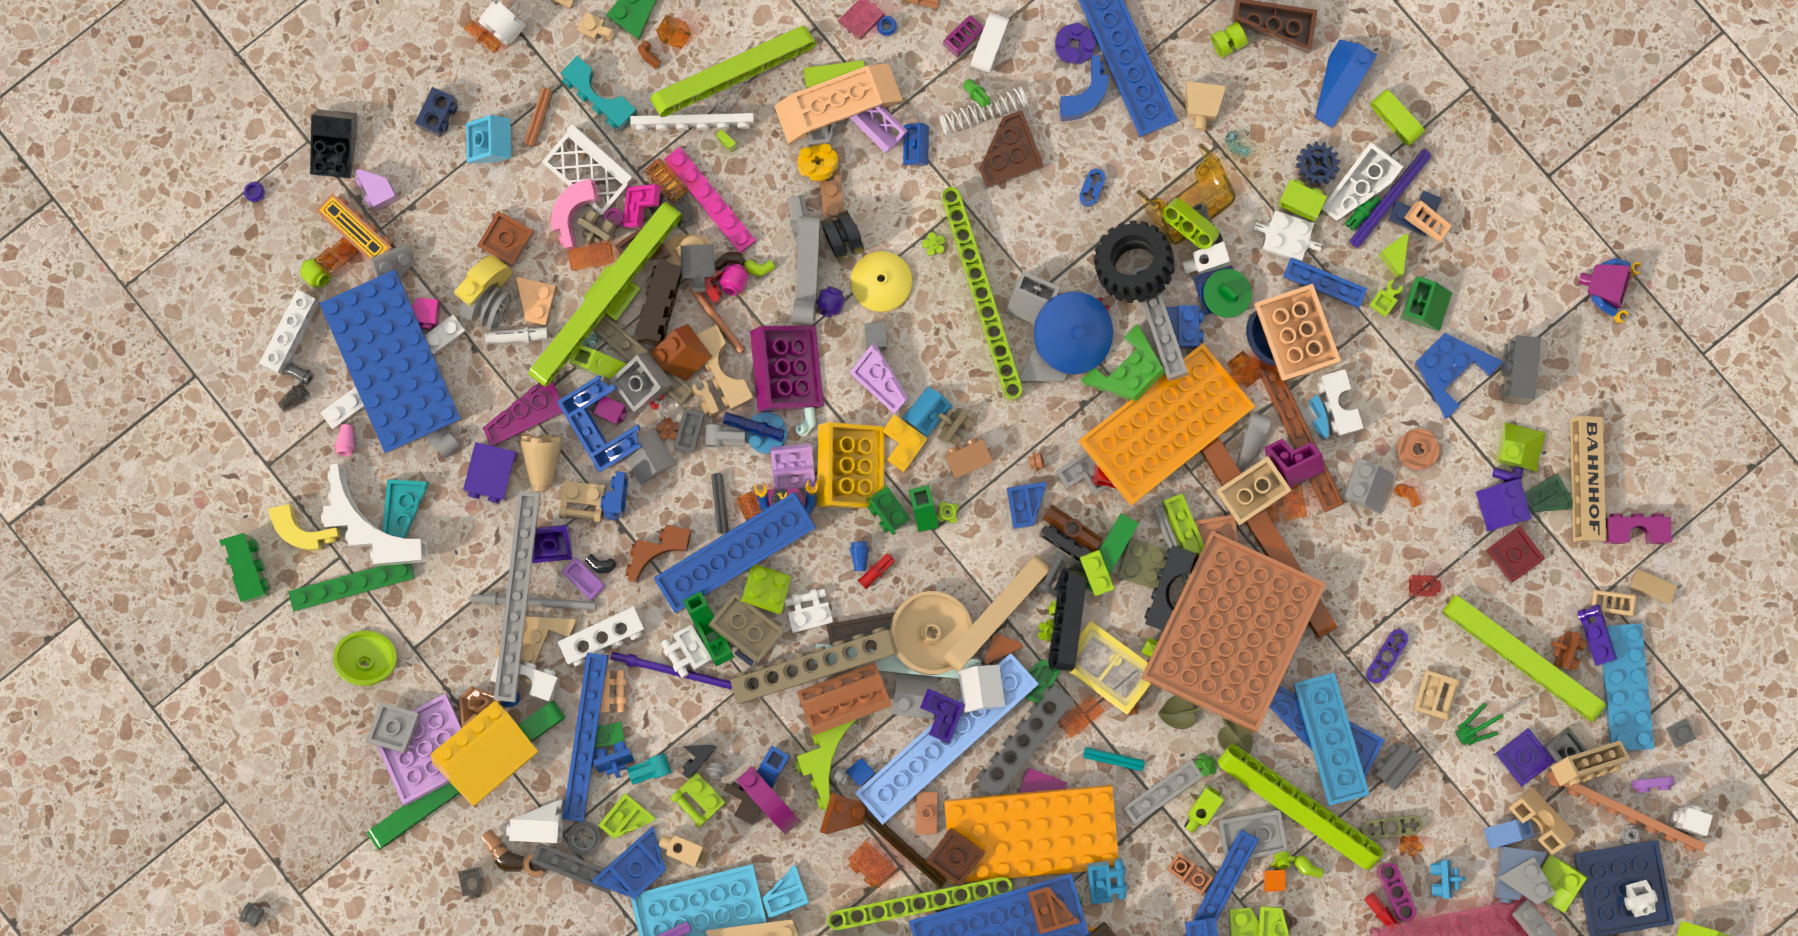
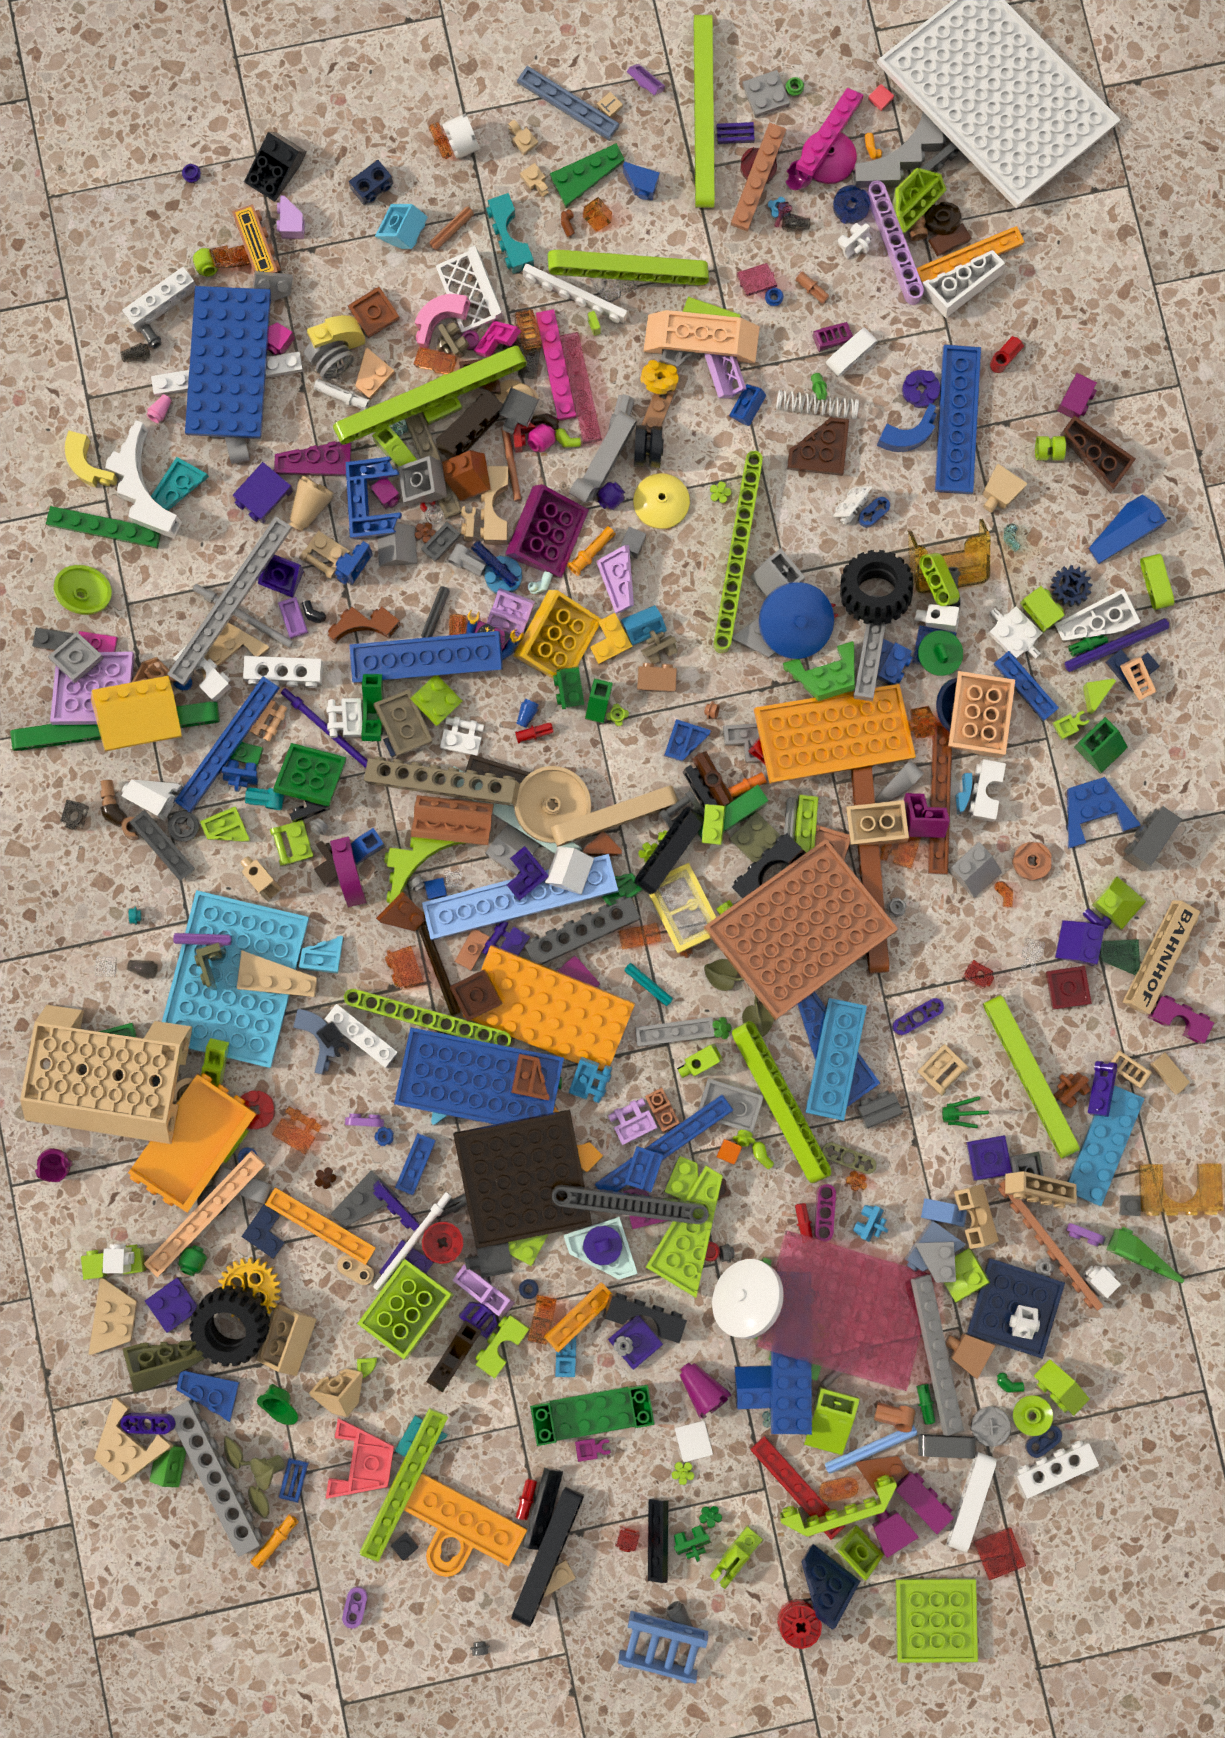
camera: 20 degrees right, 0 degrees up
green wedge [219,533,270,603] -> none
blue wing [591,826,666,899] -> none
none -> dark grey plate [32,627,73,651]
none -> dark pink plate [79,631,118,652]
none -> green plate [273,743,346,806]
none -> dark purple plate [482,921,530,956]
none -> clear pink plate [560,332,602,444]
none -> light orange pin [567,526,616,576]
none -> lavender plate [608,1098,657,1145]
none -> orange pin [727,772,767,799]
none -> white hinge [833,486,872,525]
none -> light grey plate [887,898,906,917]
none -> bright green wedge [1106,1227,1184,1284]
none -> clear yellow arch [1139,1163,1223,1216]

